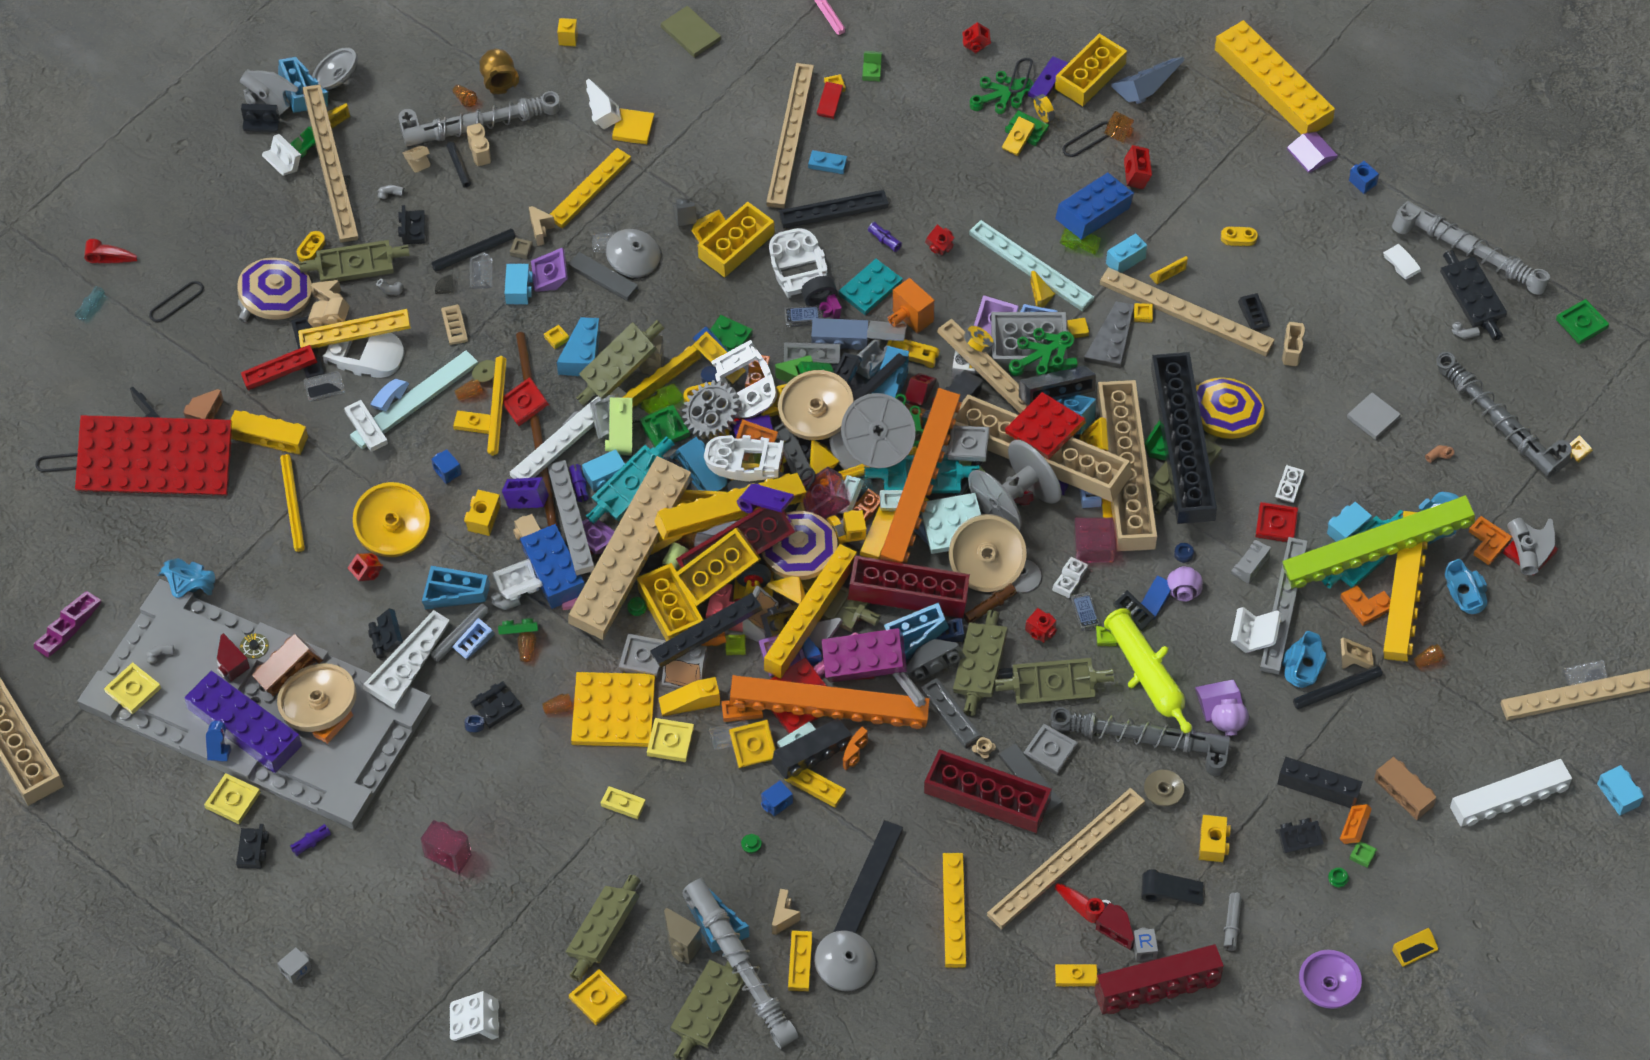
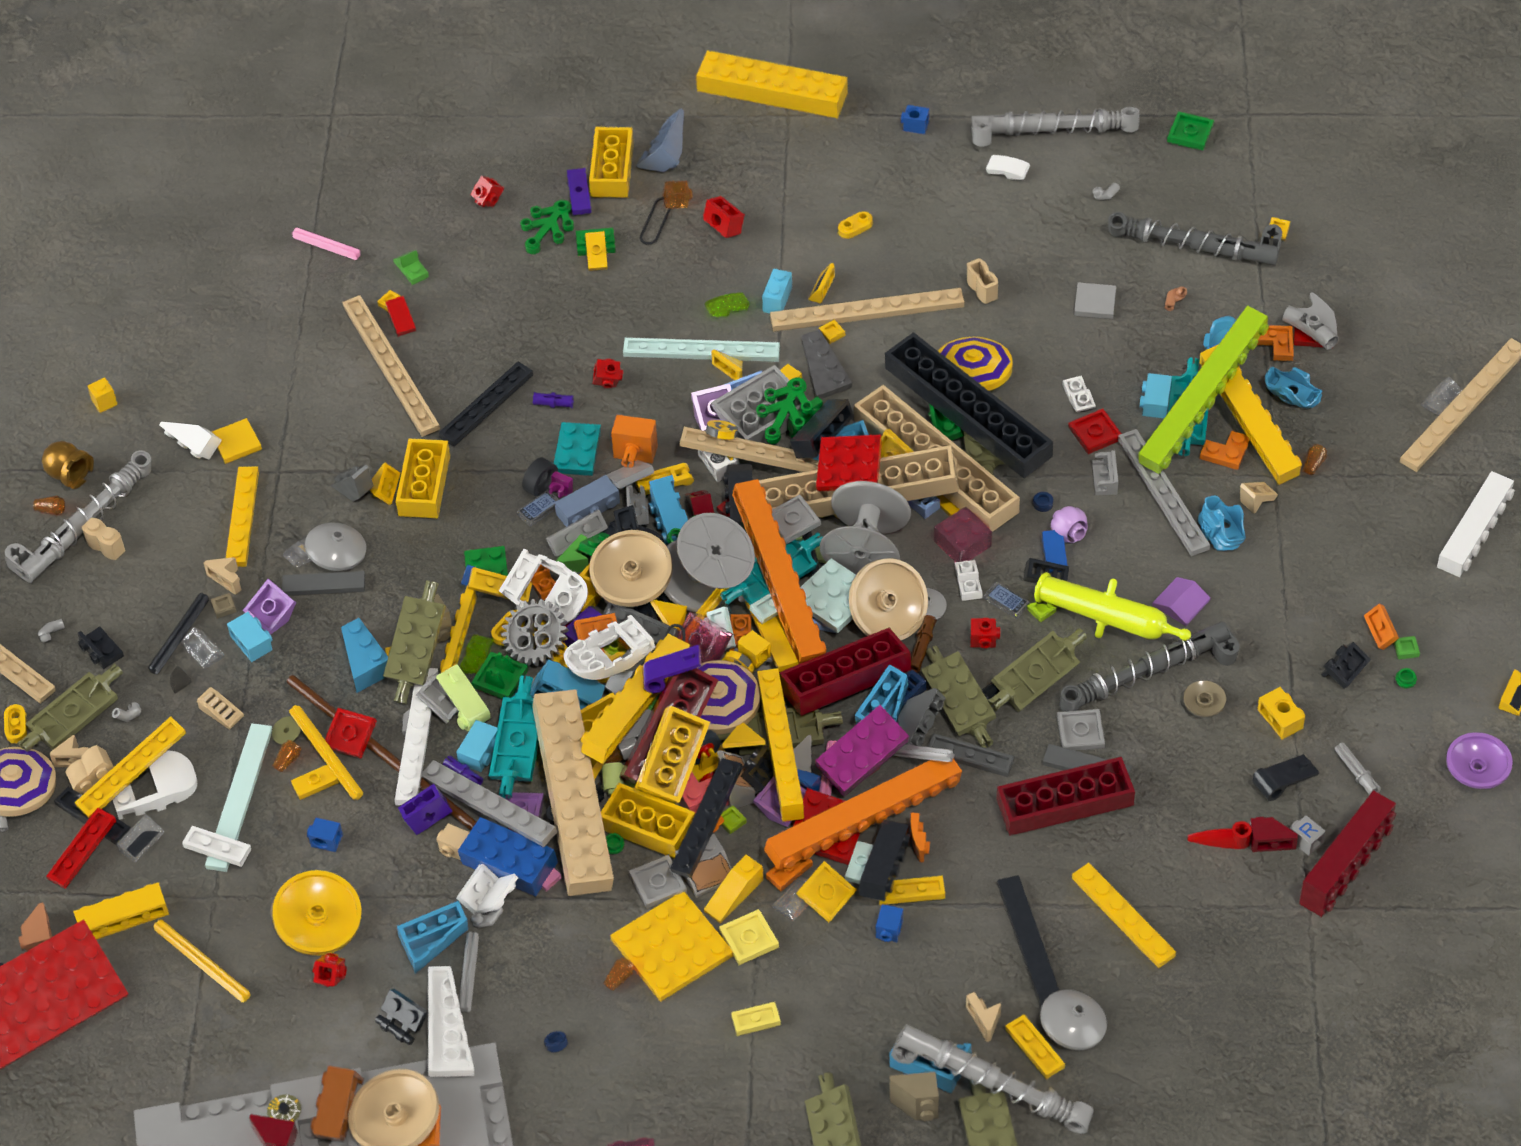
camera: 35 degrees left, 5 degrees down
dark azure piece [158,558,215,598] -> none
light blue slope [370,379,409,411] -> none
tan slope [403,146,430,172] -> none
black piece [446,142,471,188] -> none
light blue slope [452,618,495,660] -> none
yellow brick [464,490,501,536] -> none
black plate [470,681,522,729] -> none
green plate [498,618,538,635] -> none
clear orange cone [517,632,537,662] -> none
yellow tile [544,325,570,349] -> none
olive tile [661,6,721,58] -> none
dark blue tile [701,366,717,383] -> none
green plate [741,834,761,854] -> none
white slope [769,228,827,298] -> none
dark azure plate [808,150,847,174] -> none
black axle [853,353,906,401] -> none
tan plate [972,737,996,759] -> none
tan plate [987,788,1145,929] -> none
black piece [1009,58,1033,93] -> none
yellow piece [1034,94,1055,123] -> none
blue brick [1055,172,1134,240] -> none
yellow plate [1055,964,1097,986] -> none
lavender plant [1211,699,1249,736] -> none
white bracket [1231,607,1282,653] -> none
black slope [1238,293,1270,331] -> none
black brick [1277,757,1363,808] -> none
slope [1287,132,1338,173] -> none
black axle [1293,665,1383,709] -> none
medium nougat brick [1374,757,1436,820] -> none
black plate [1440,250,1507,341] -> none

